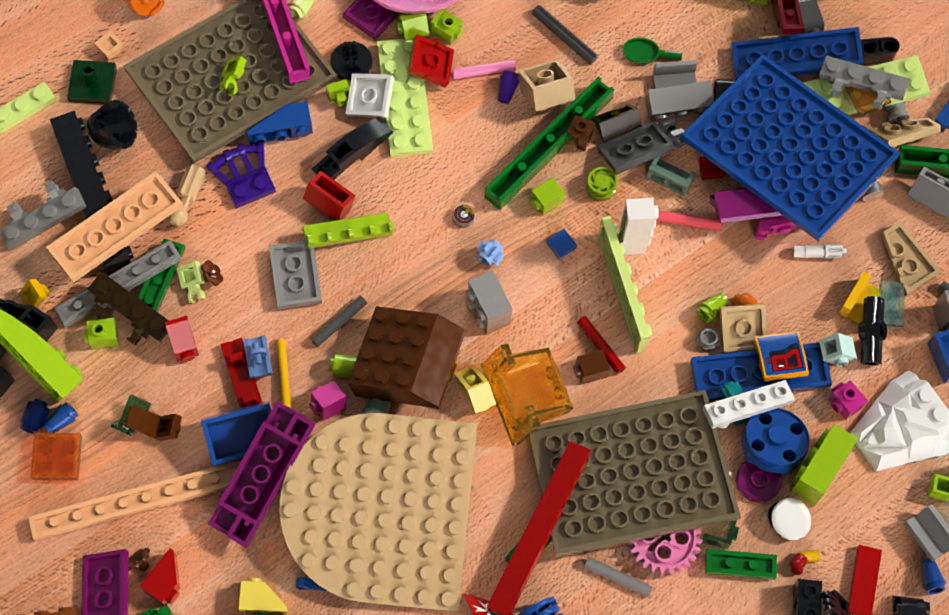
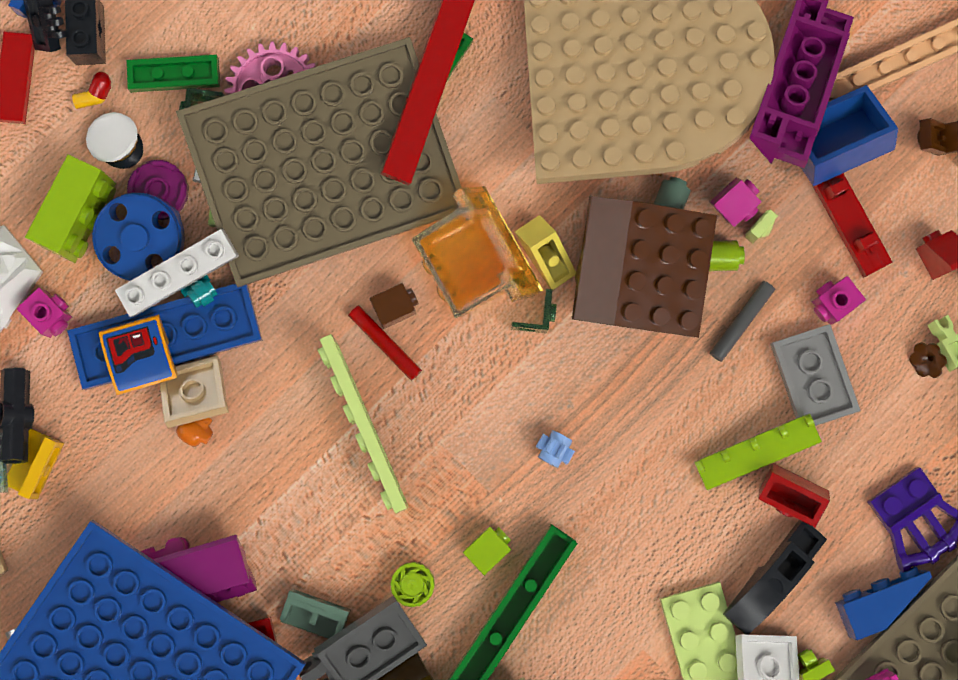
camera: 170 degrees right, 15 degrees up
medium blue hips [243,335,273,379] -> none
yellow piece [276,338,291,408] -> none
tile [453,204,475,227] -> none
light grey brick [466,270,512,335] -> none
blue tile [546,229,577,259] -> none
reddish brown bracket [568,115,595,151] -> none
light grey piece [584,557,653,597] -> none
white brick [617,198,659,255] -> none
coral piece [657,210,723,231] -> none
lime cone [696,293,728,323] -> none
light grey plate [697,328,719,350] -> none
white piece [792,244,847,259] -> none
light aqua brick [819,333,857,367] -> none
none -> clear green bracket [511,289,557,334]
none -> yellowish green tile [745,209,778,244]
none -> dark pink brick [811,276,866,325]

